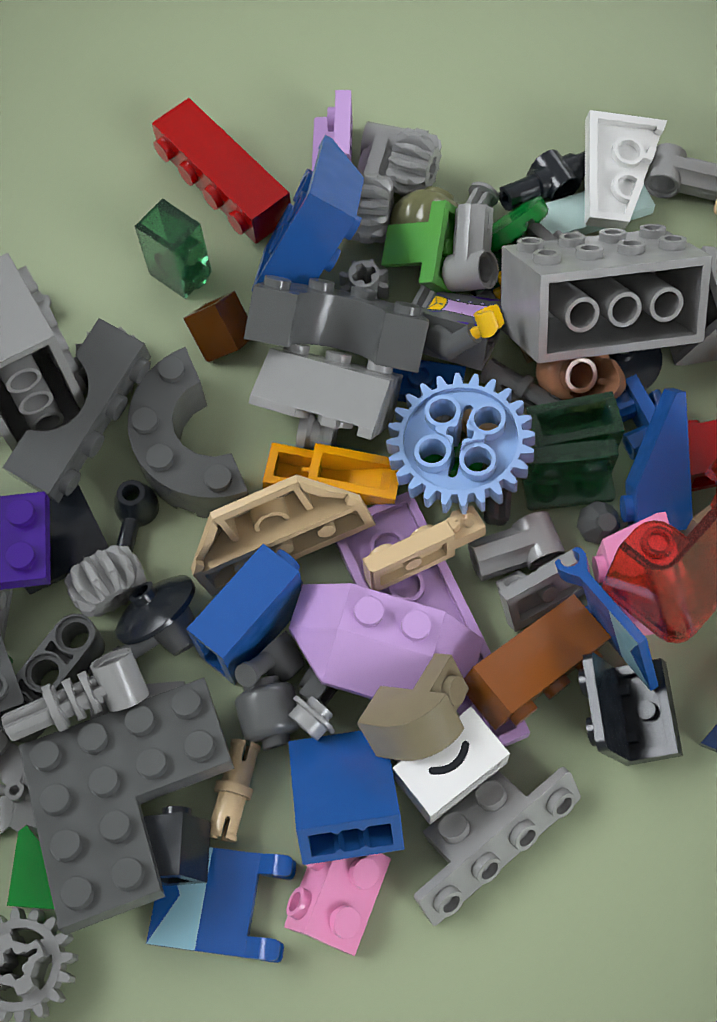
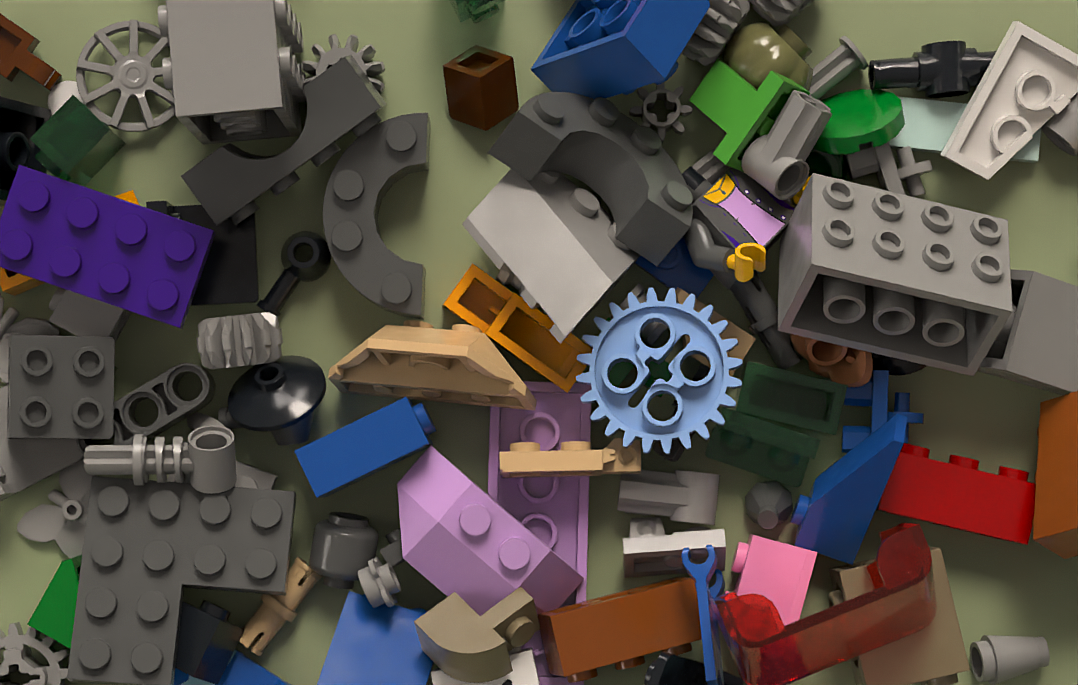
camera: 25 degrees right, 20 degrees up
dark grey bar [235,631,305,687] -> none

